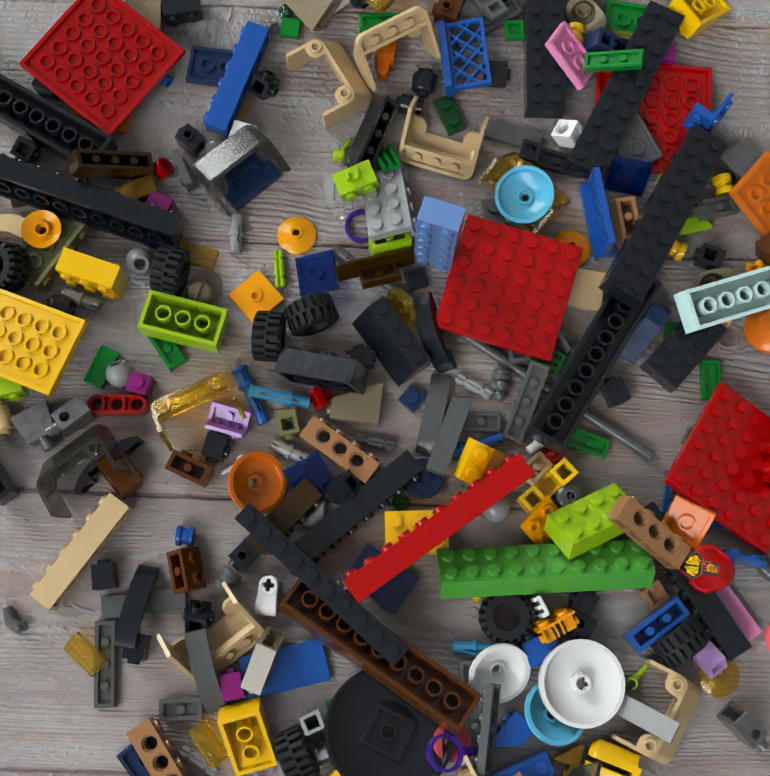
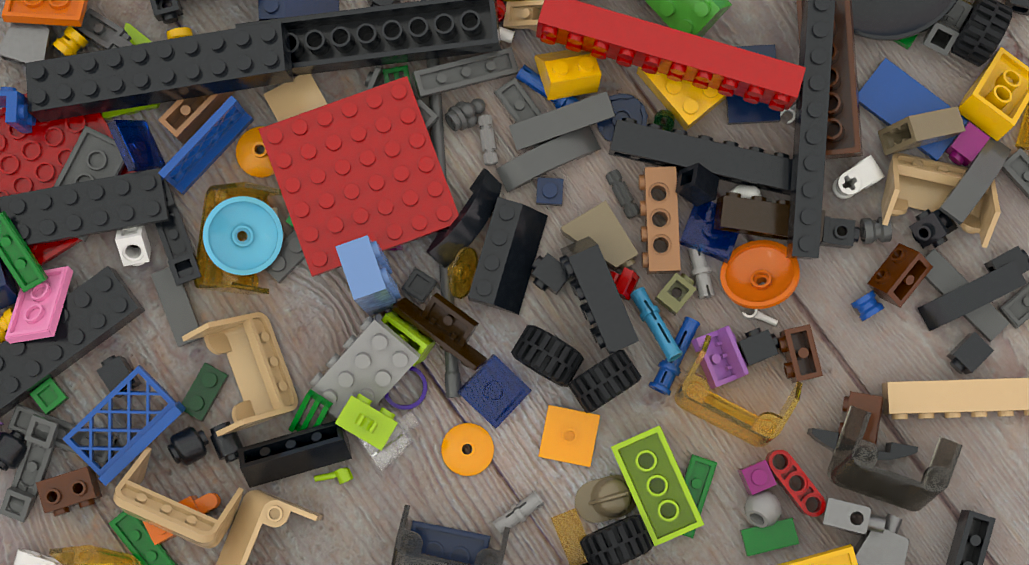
camera: 125 degrees left, 5 degrees up
lime axle [273,250,286,288] -> none

